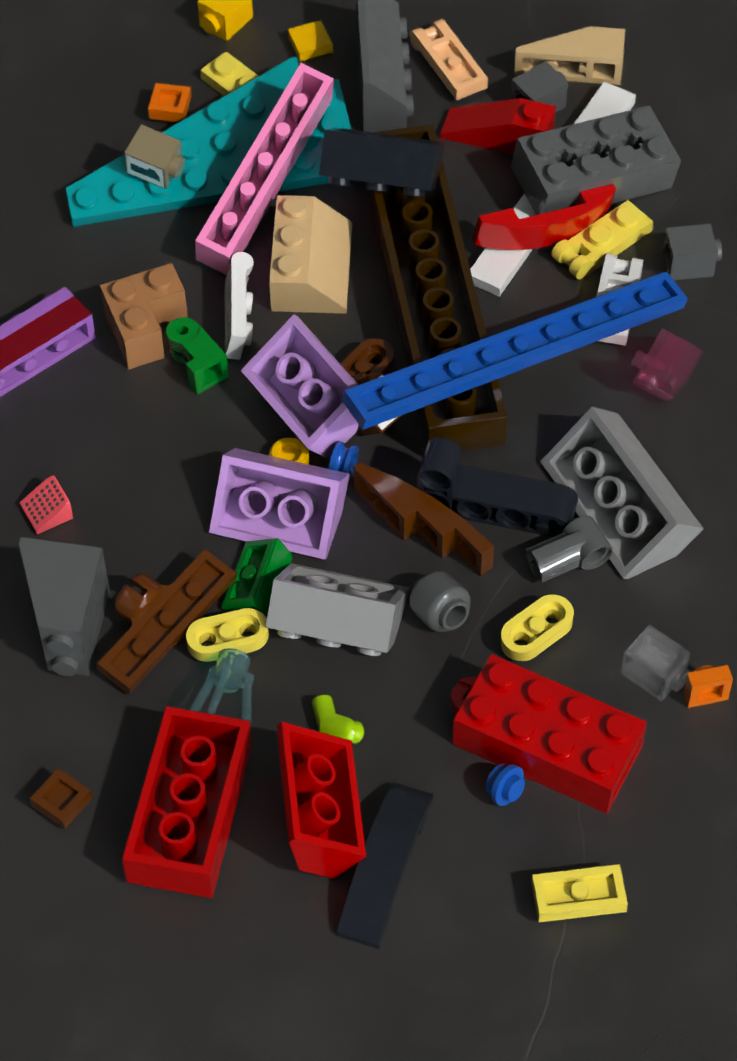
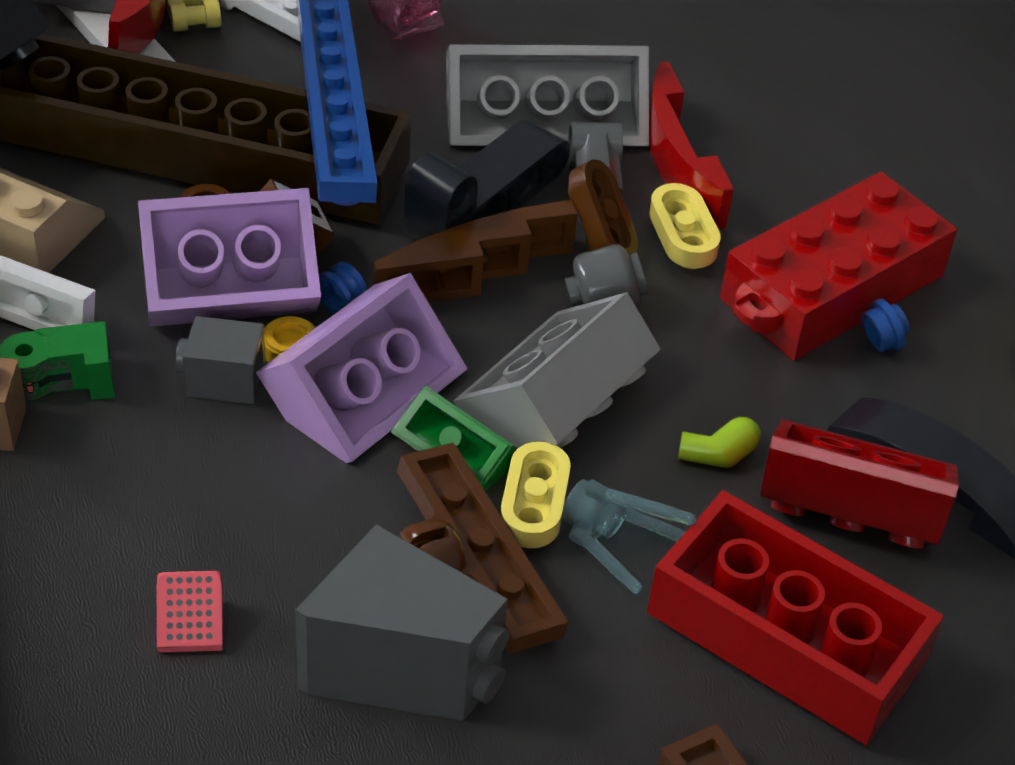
camera: 70 degrees left, 10 degrees down
clear brick [621,625,690,701] -> none
orange plate [683,665,733,708] -> none
none -> dark grey brick [176,316,266,405]
none -> reddish brown plate [568,159,638,254]
none -> red slope [649,62,734,229]

